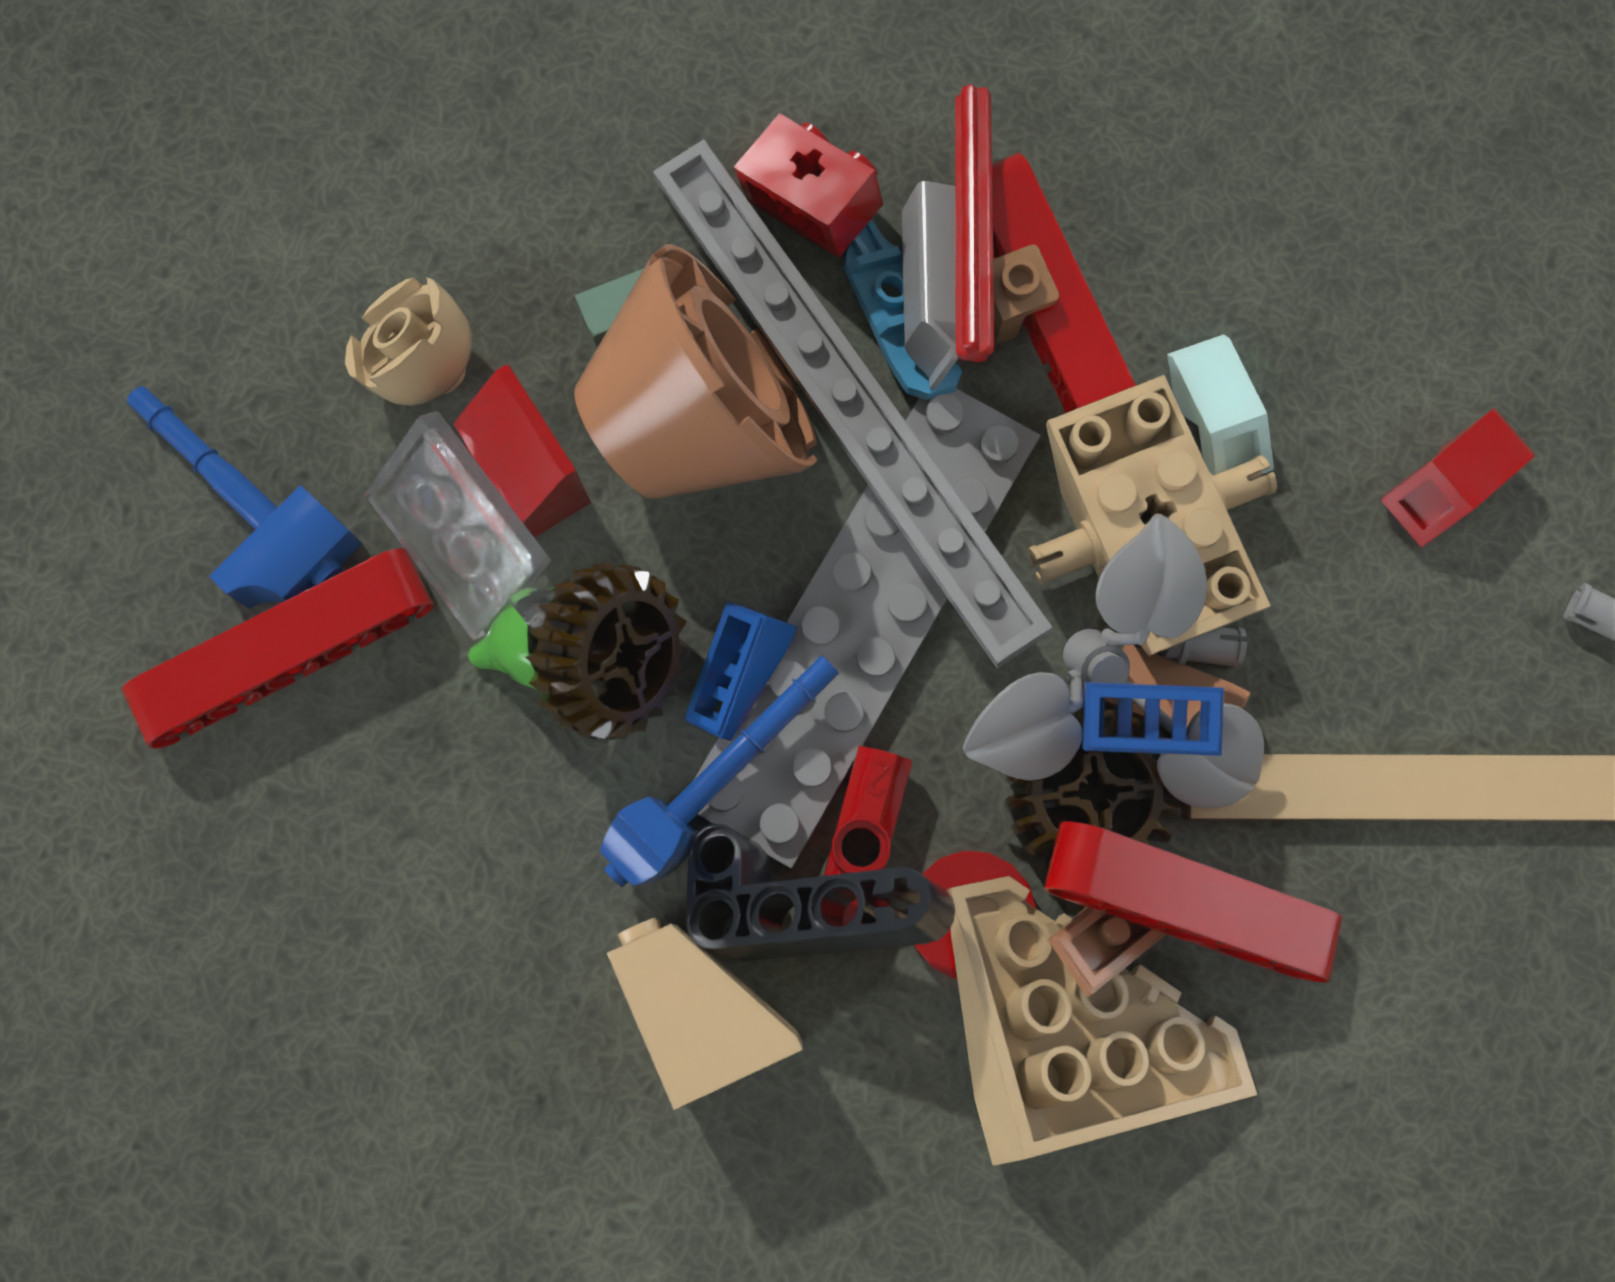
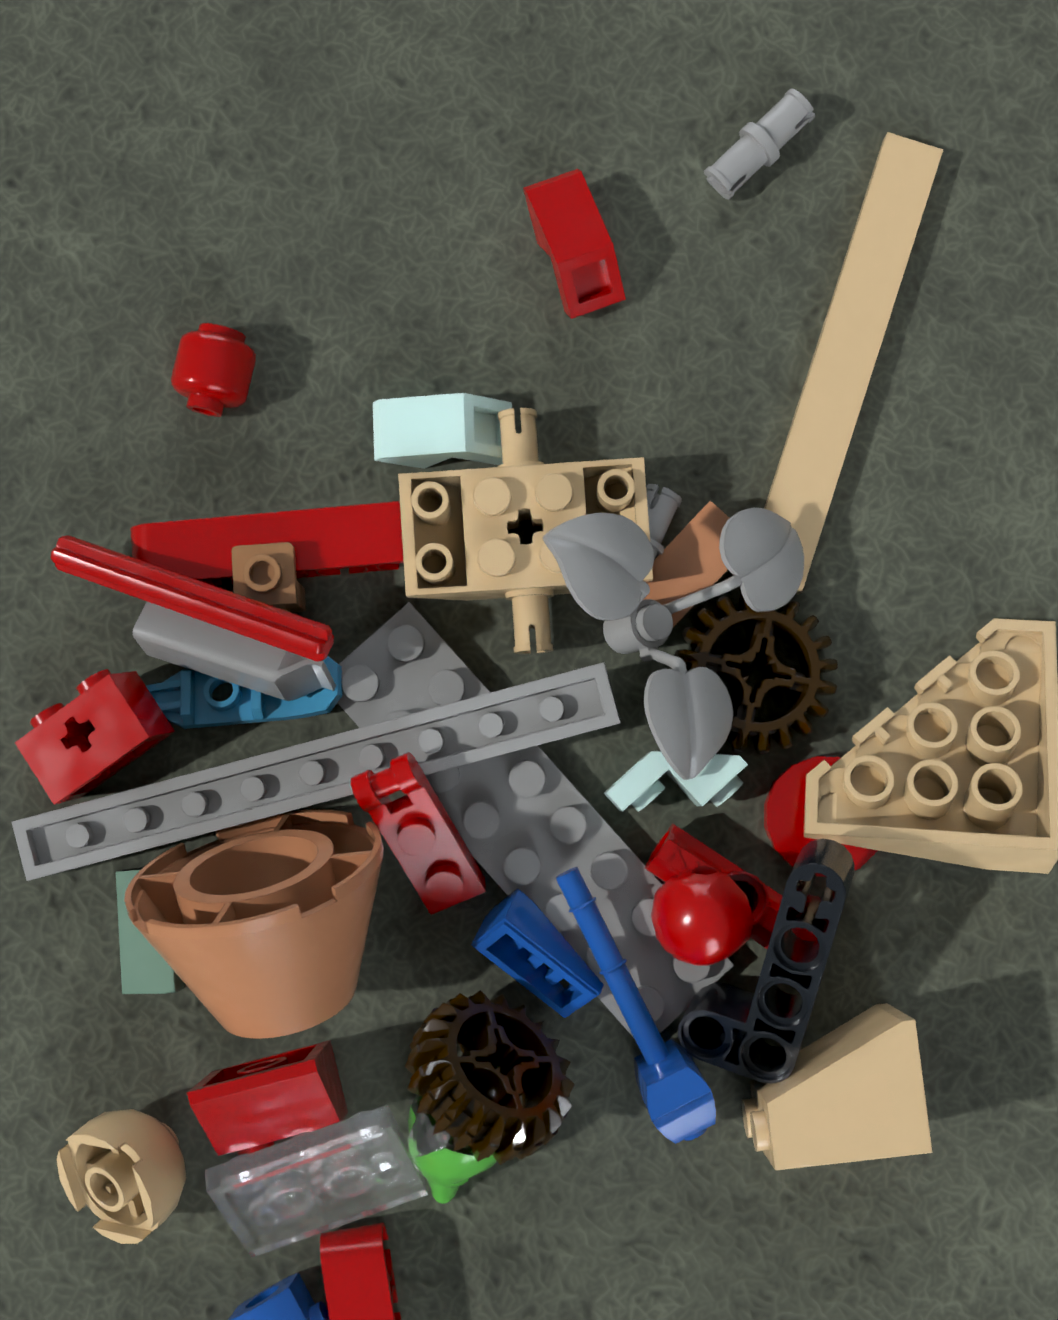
camera: 70 degrees left, 5 degrees up
beam [1044,822,1342,983] -> none
nougat slope [1047,907,1167,997] -> none
blue slope [1082,681,1224,756] -> none
none -> red head [171,323,256,417]
none -> red plate [351,752,486,915]
none -> light aqua slope [604,751,748,812]
none -> red hair [651,869,754,966]

